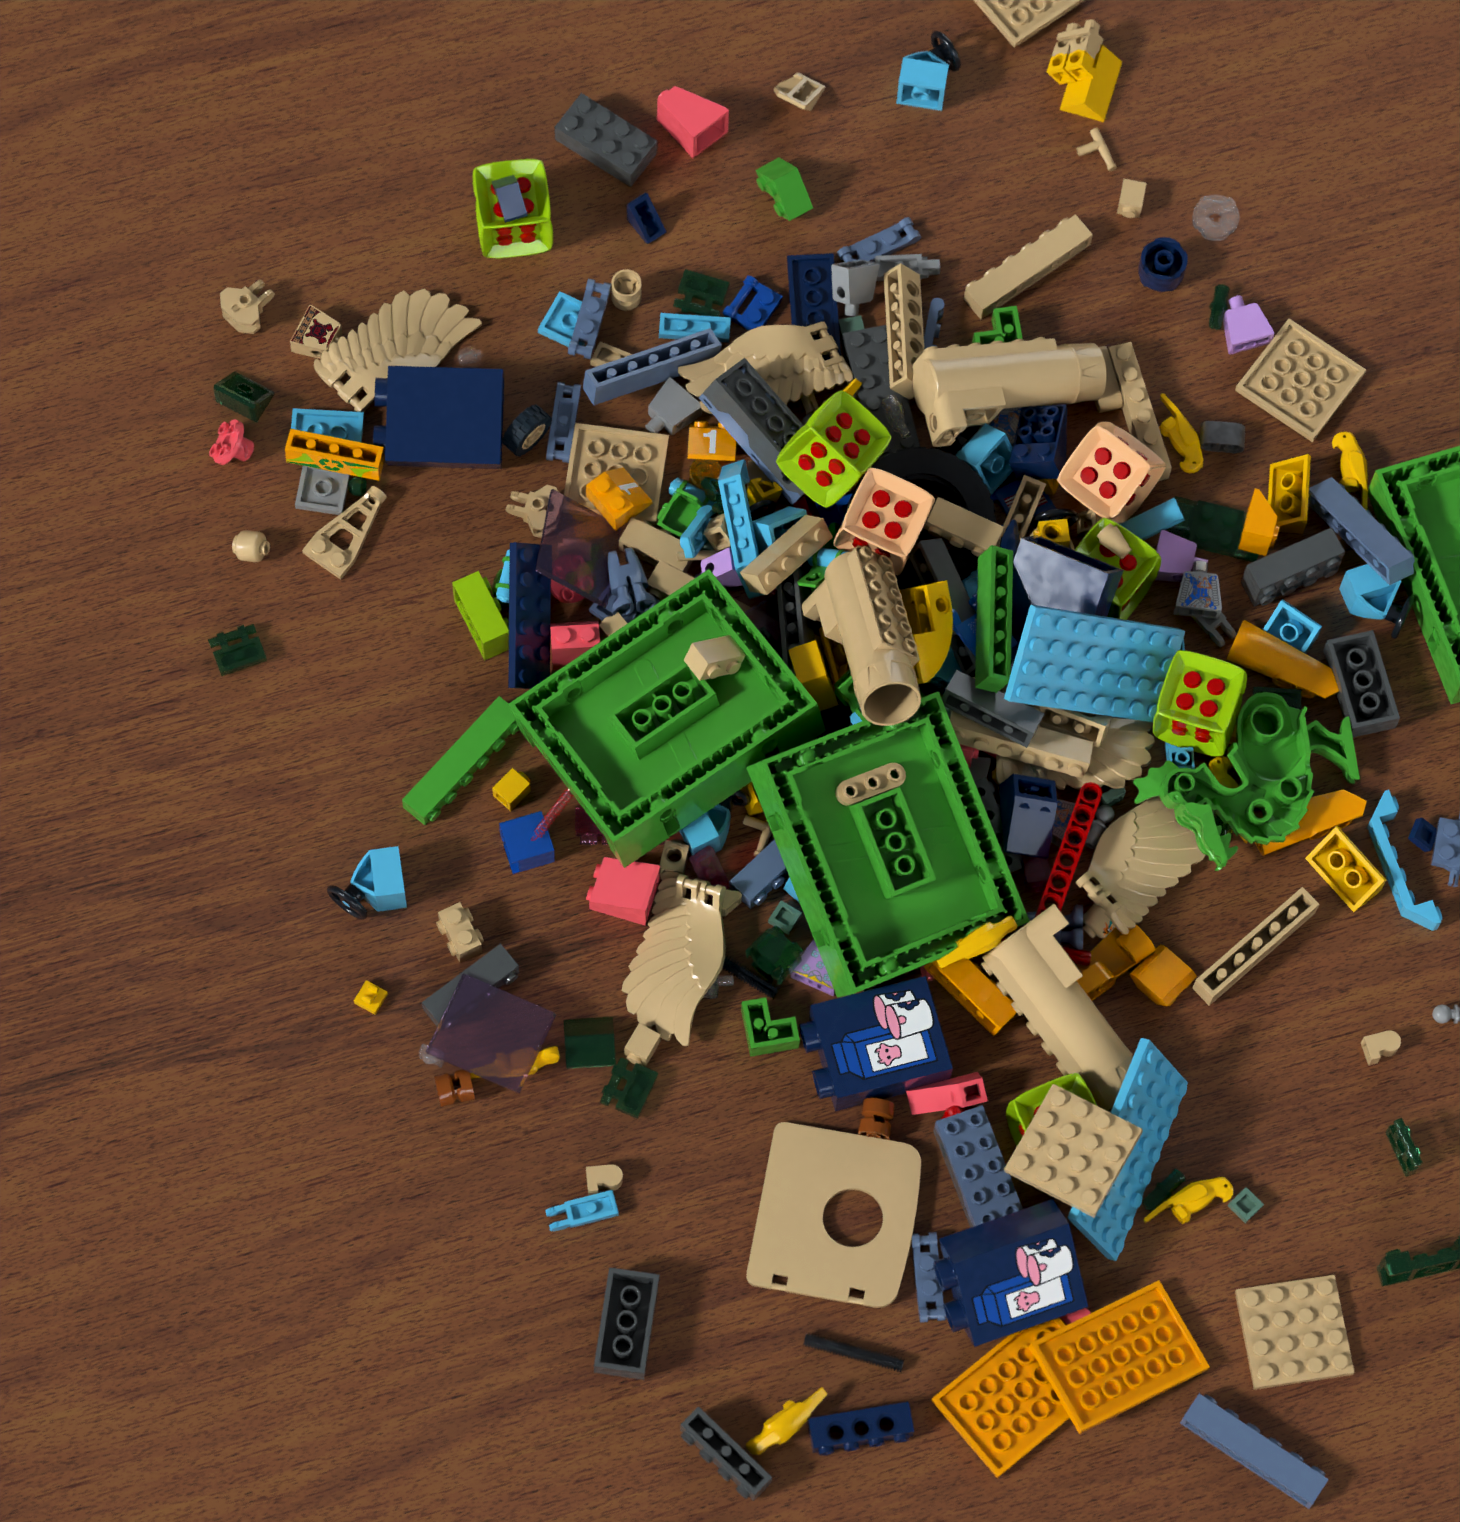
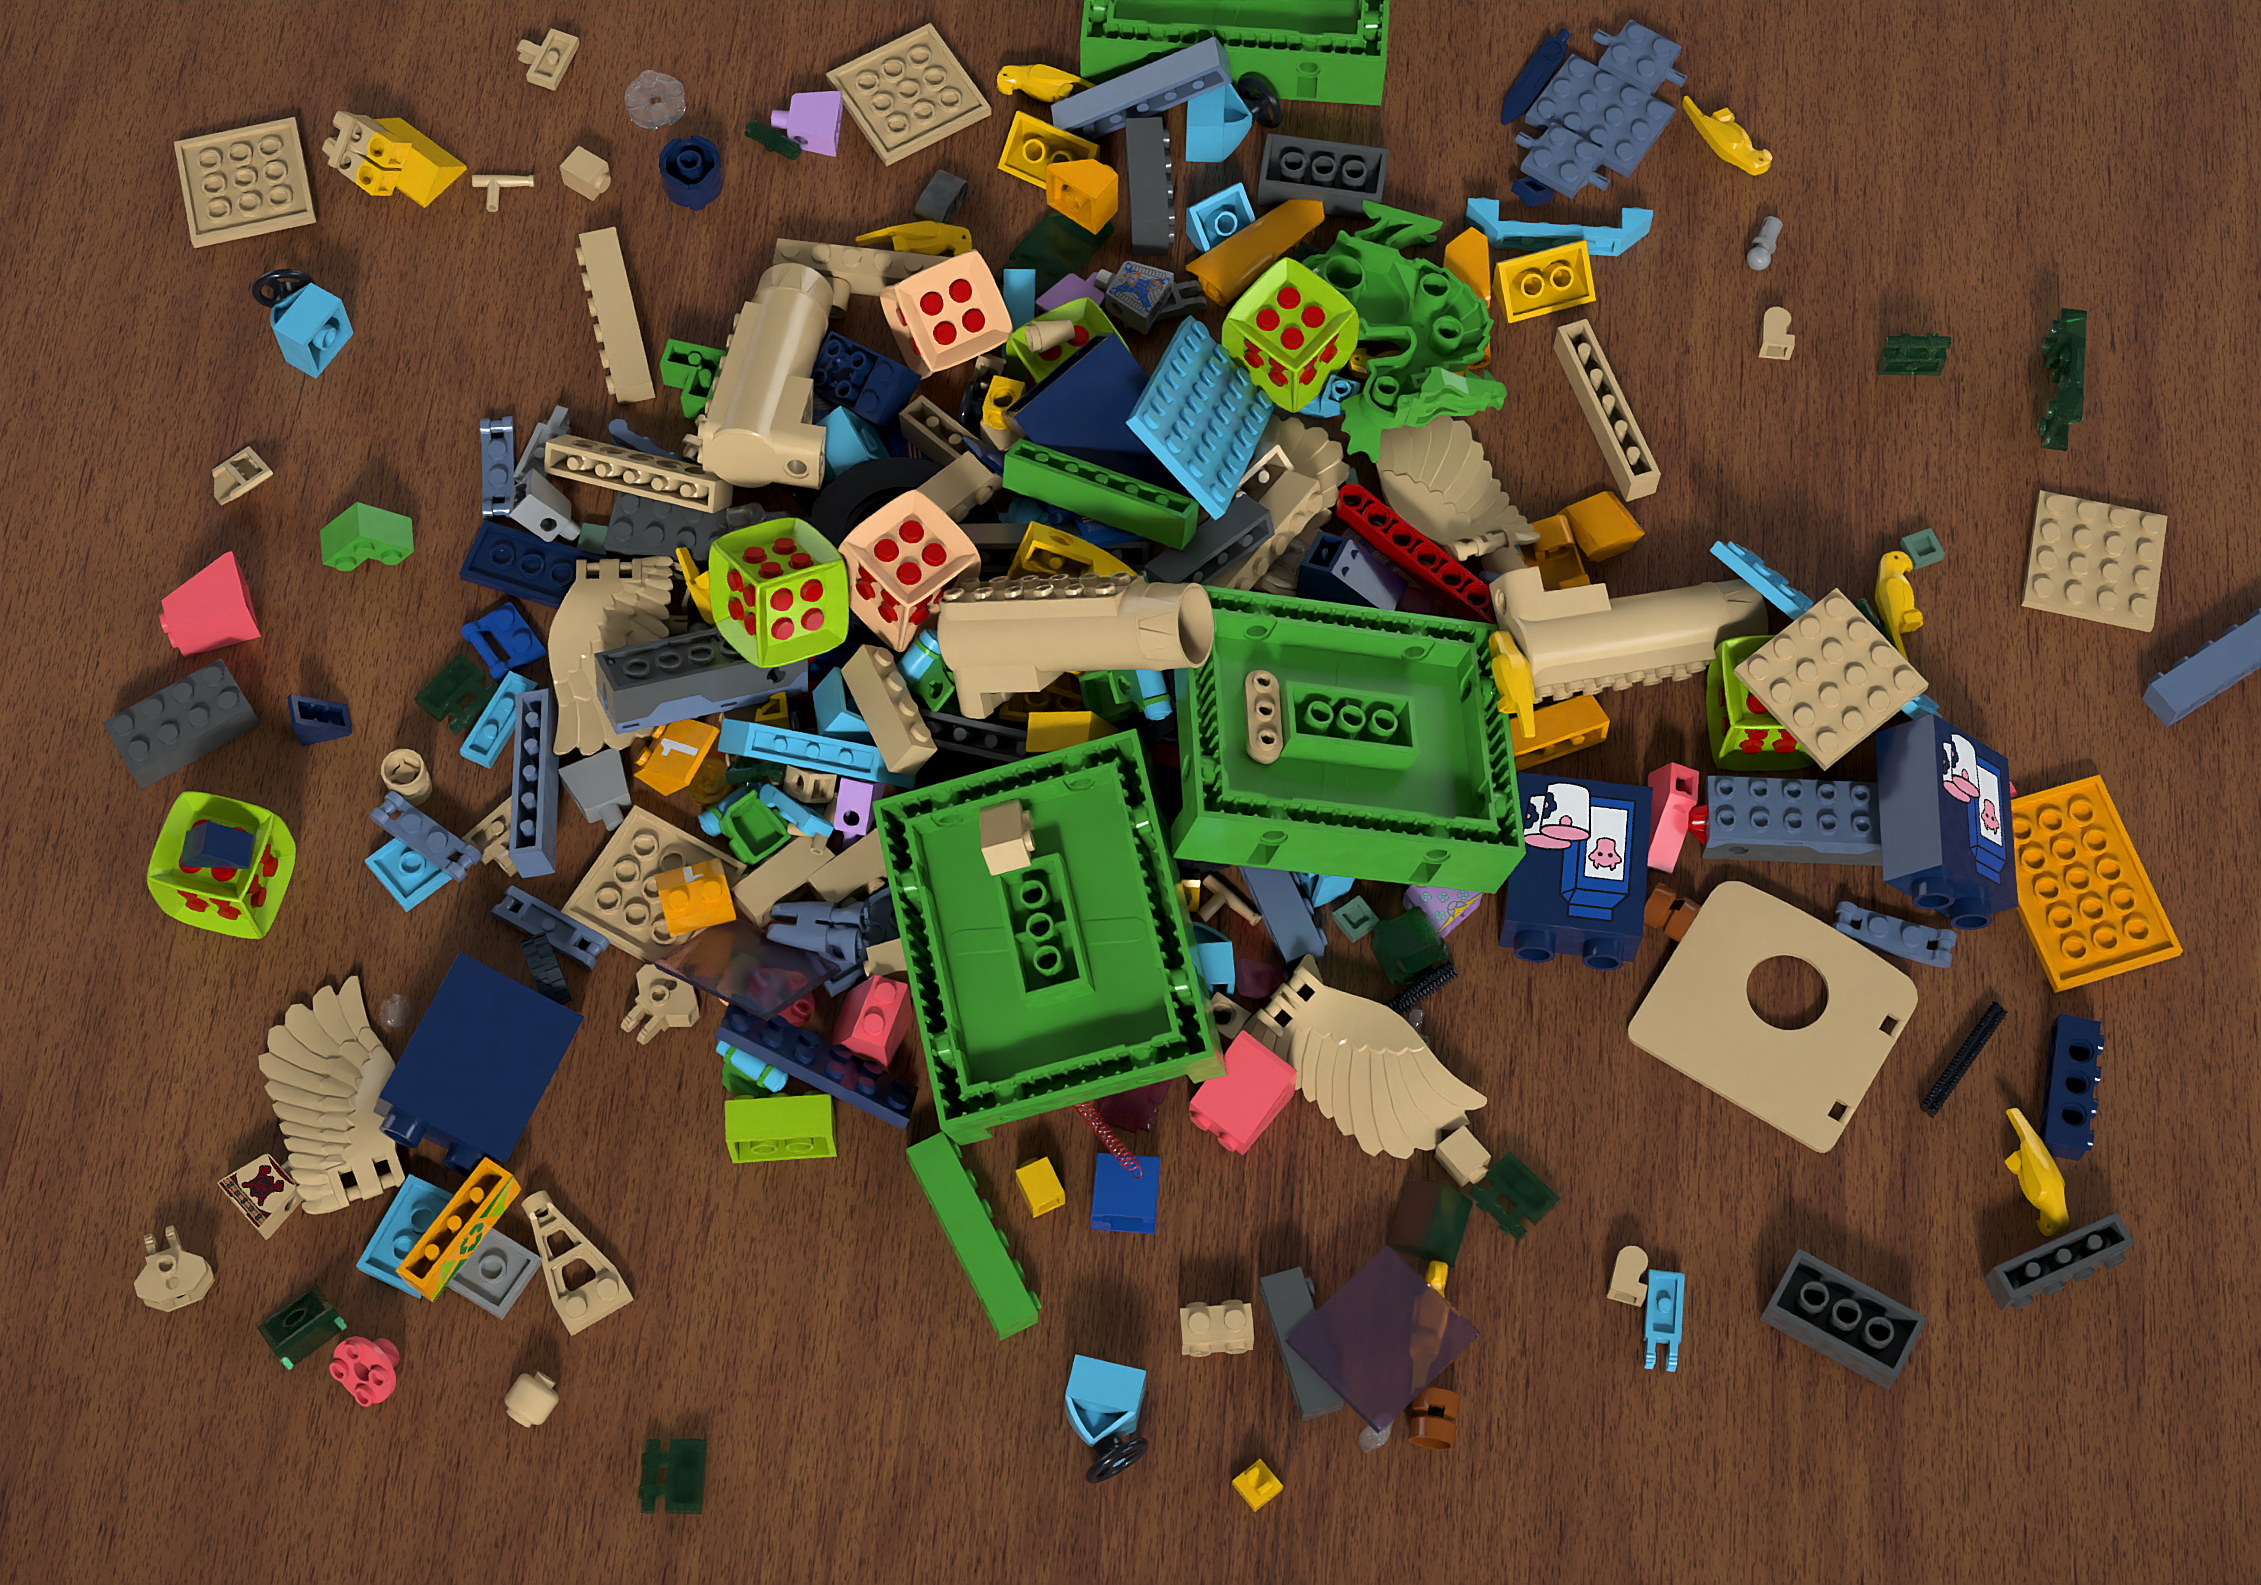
camera: 65 degrees left, 5 degrees down
clear green hinge [348,477,367,496] -> none
bright green brick [741,997,800,1057] -> none
light orange plate [1029,1280,1210,1434] -> none
none -> tan plate [517,28,580,91]

